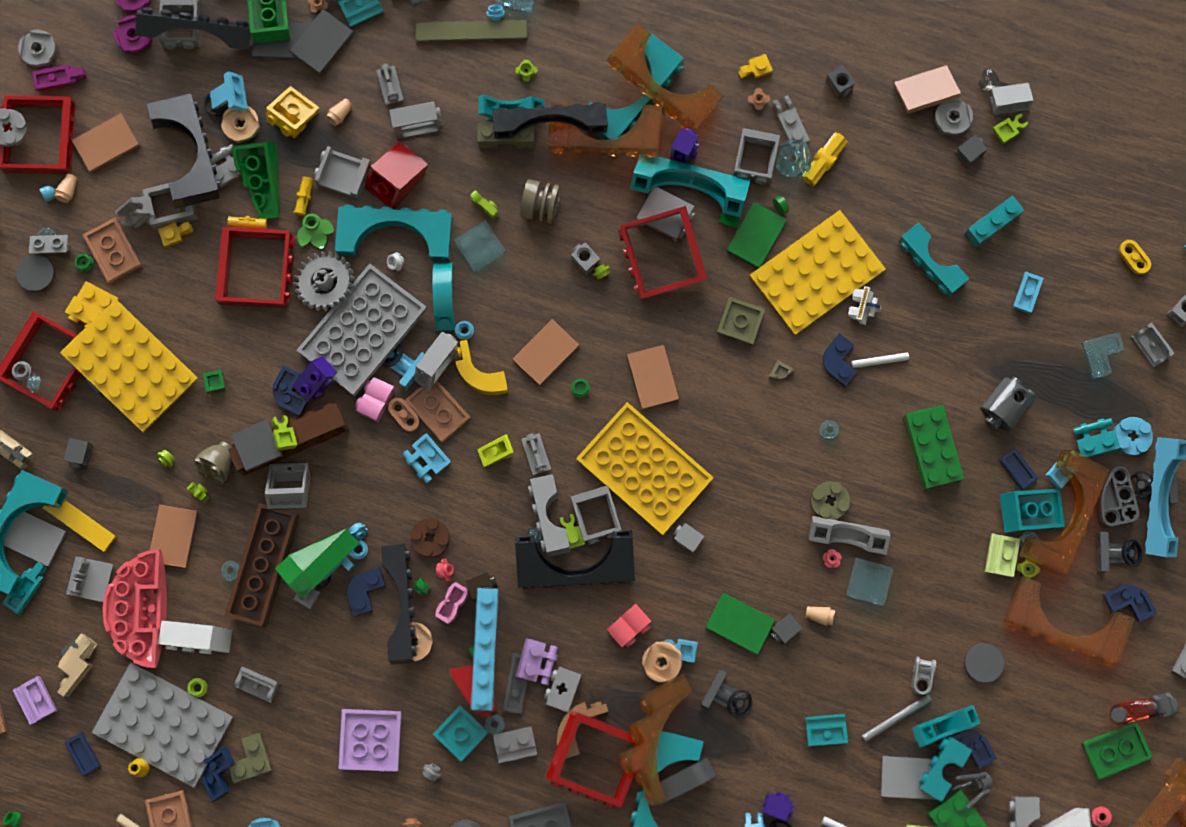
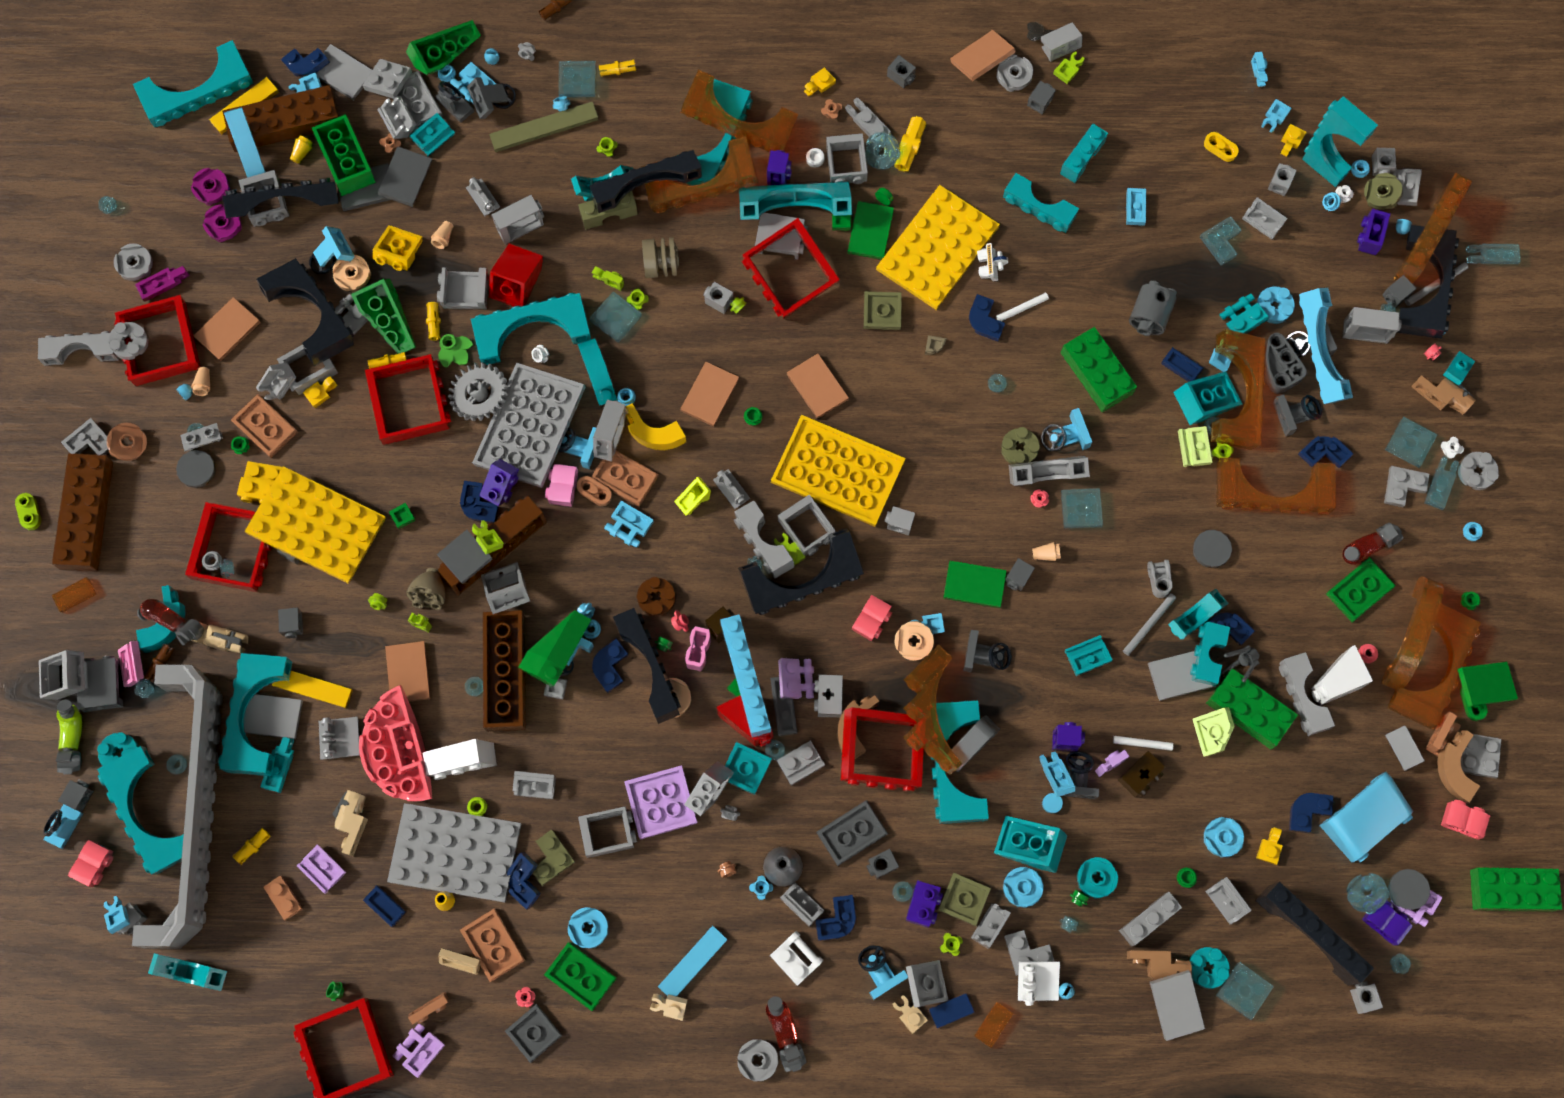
camera: 20 degrees left, 5 degrees down
none -> light grey window [578,807,637,858]
none -> lime plate [626,289,649,310]
none -> light grey window [684,761,734,816]
none -> white tile [806,148,824,168]
none -> medium azure piece [1041,408,1092,451]

